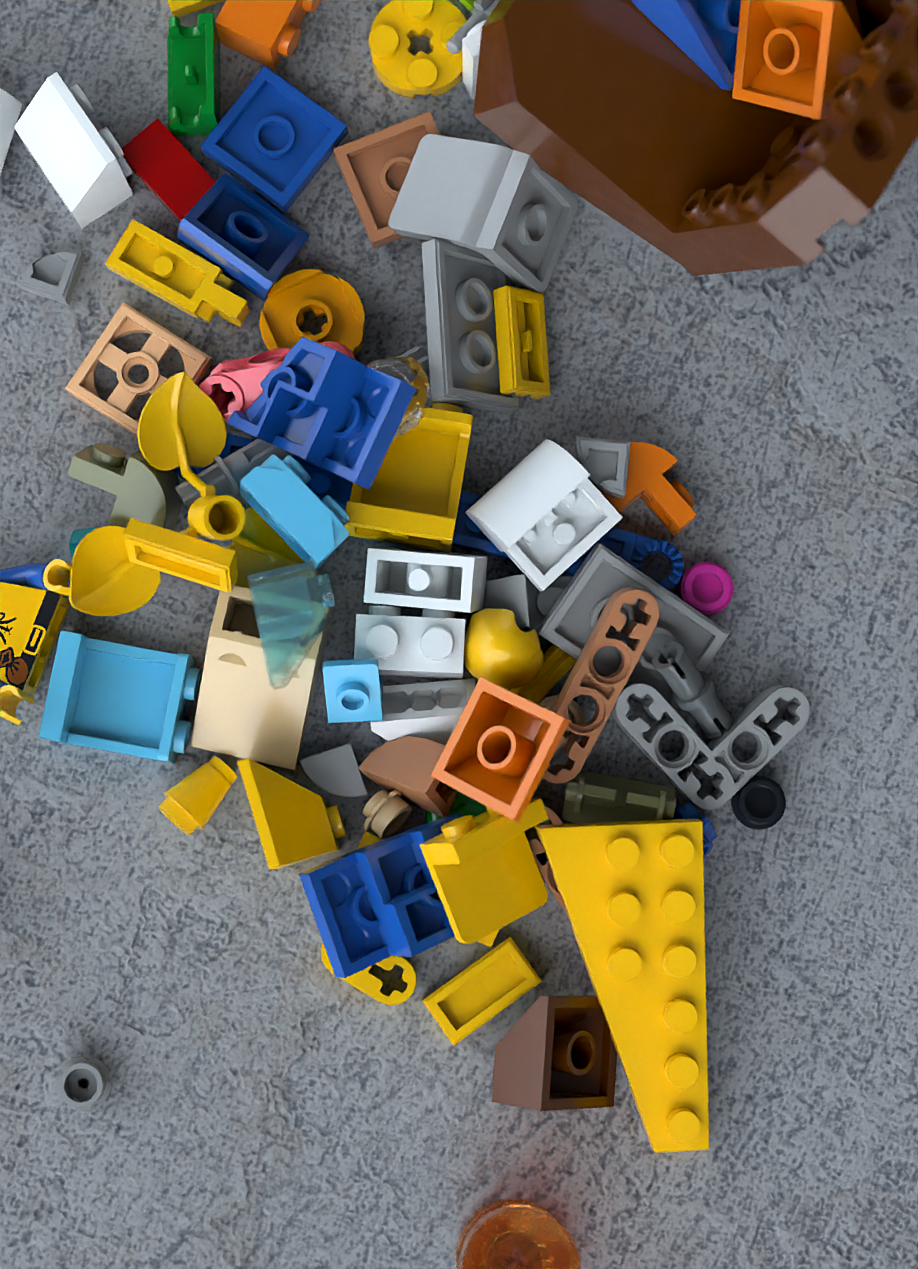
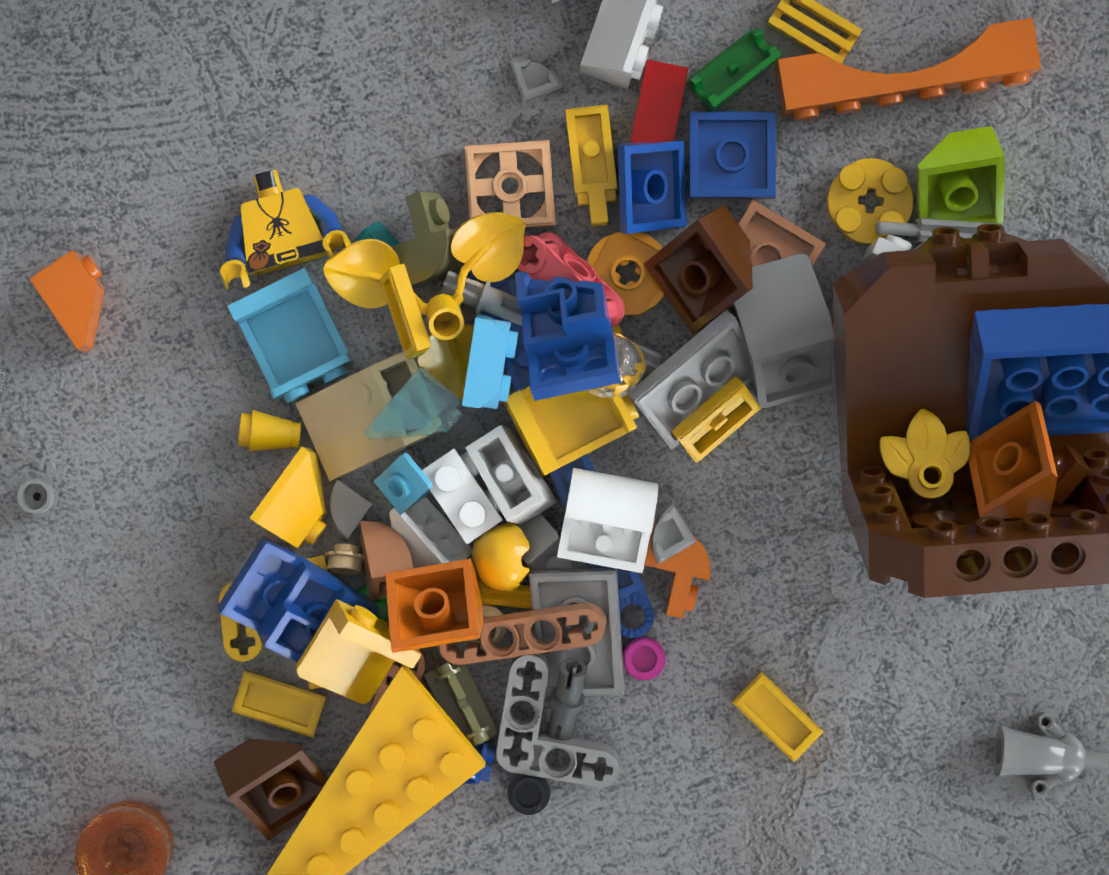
camera: 60 degrees right, 5 degrees up
none -> reddish brown slope [644,205,753,334]
none -> yellow tile [731,671,823,762]
none -> yellow plate [880,409,971,499]

